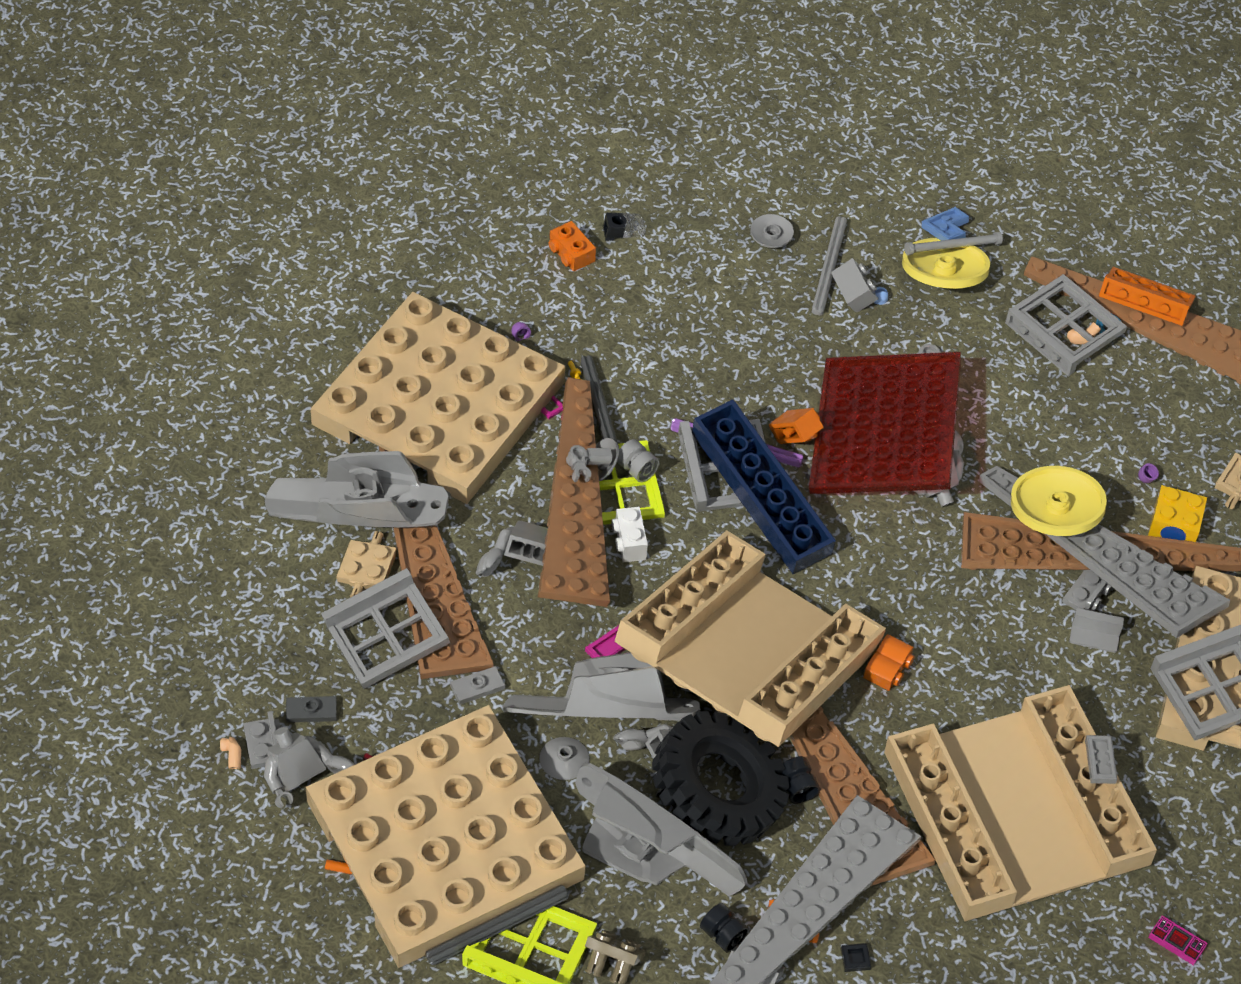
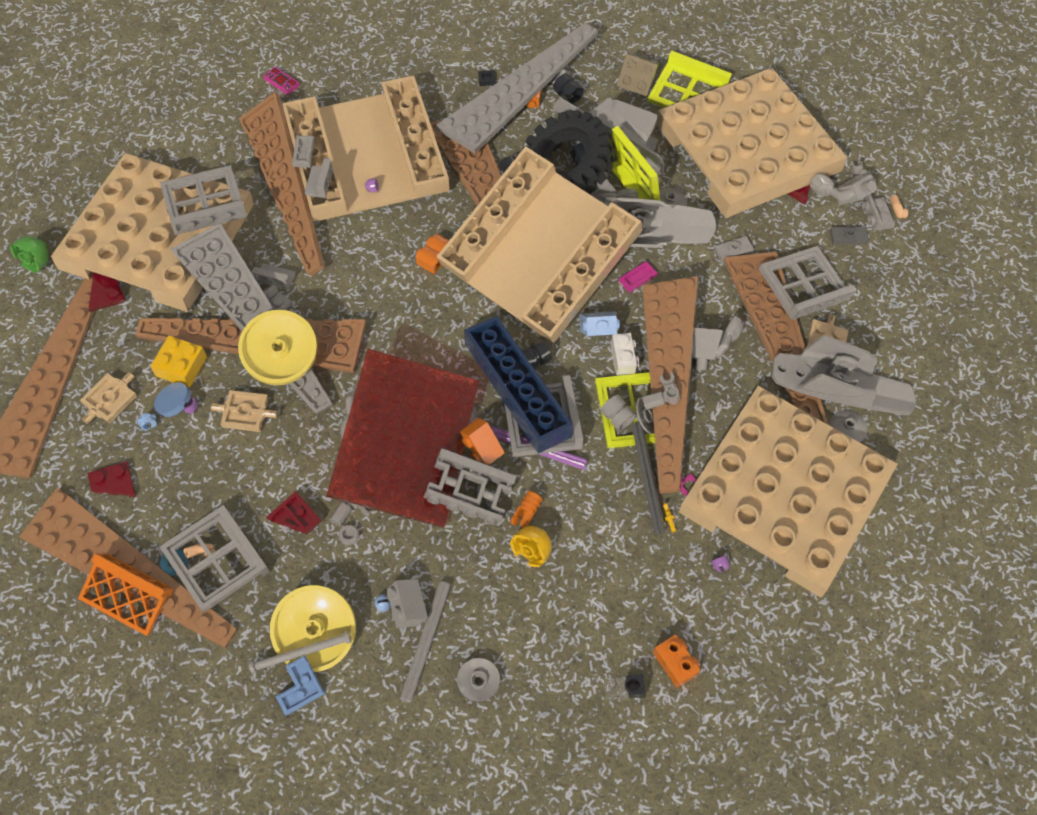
camera: 175 degrees left, 10 degrees up
none -> dark red wing [87,461,136,497]
none -> light blue plate [137,413,157,431]
none -> medium blue tile [154,382,191,417]
none -> tan plate [211,390,278,432]
none -> medium nougat wing [239,92,325,276]
none -> dark red wing [266,491,322,535]
none -> light grey panel [305,158,333,198]
none -> medium lavender hinge [365,178,379,193]
none -> light grey fence [424,449,516,525]
none -> orange hinge [510,491,543,528]
none -> yellow cylinder [510,526,552,567]
none -> black wheel [521,339,552,369]
none -> light blue torso [579,311,620,336]
none -> neon yellow window [611,126,660,201]

